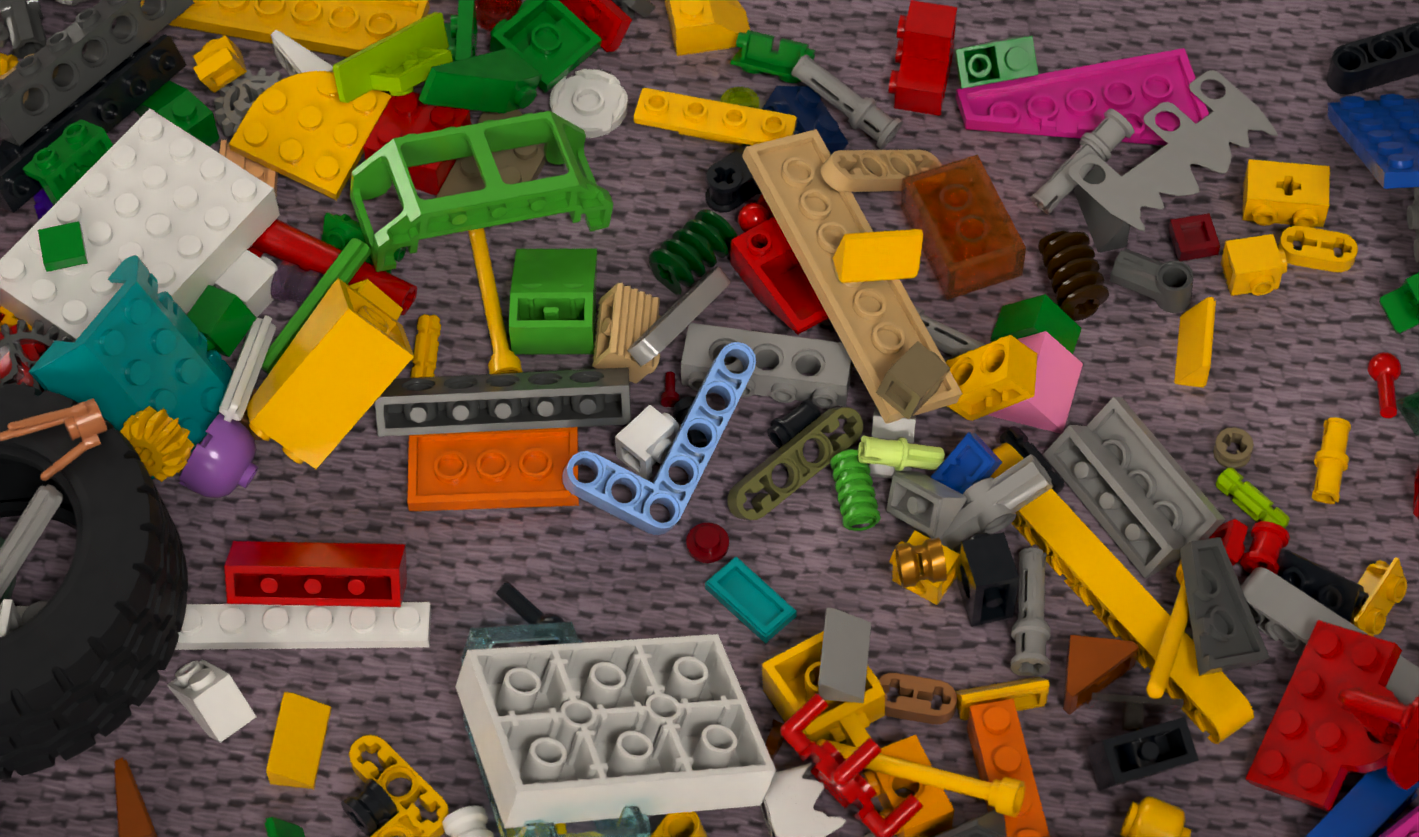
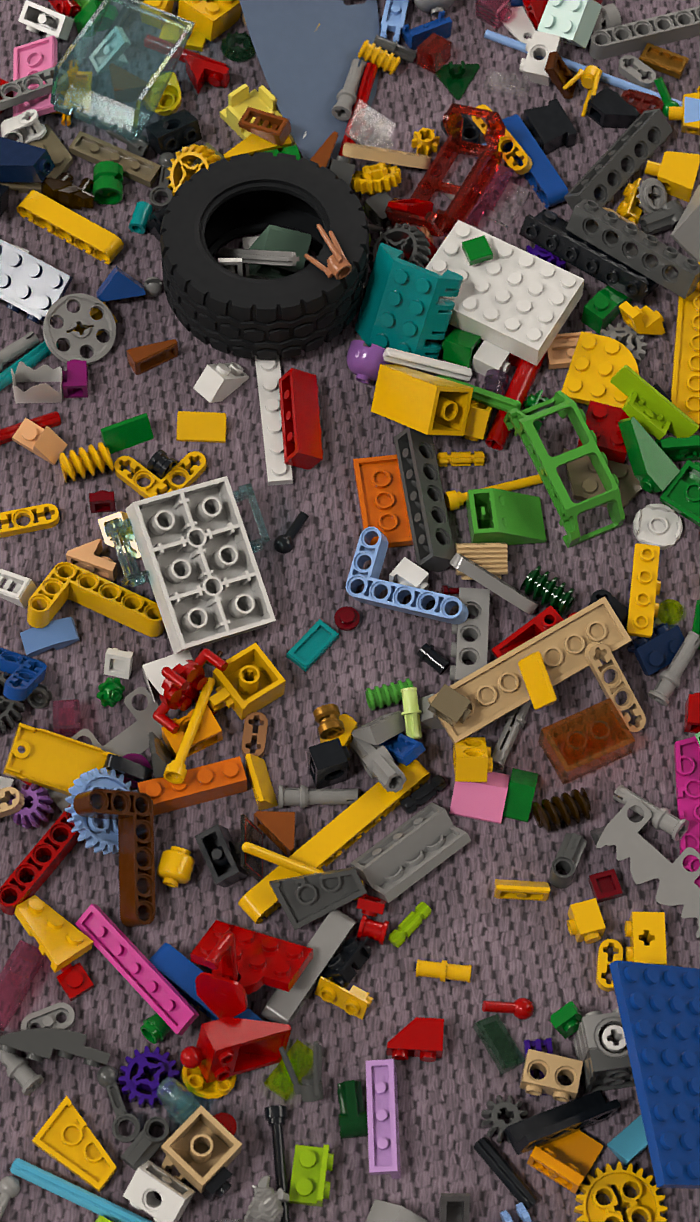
camera: 80 degrees right, 5 degrees up
green bracket [23,120,113,205] -> none
yellow gear [120,406,194,482] -> none
white slope [271,30,333,76] -> none
olive beam [727,407,863,520] -> none
light grey slope [818,608,871,703] -> none
dark tan bush [1213,427,1254,469] -> none

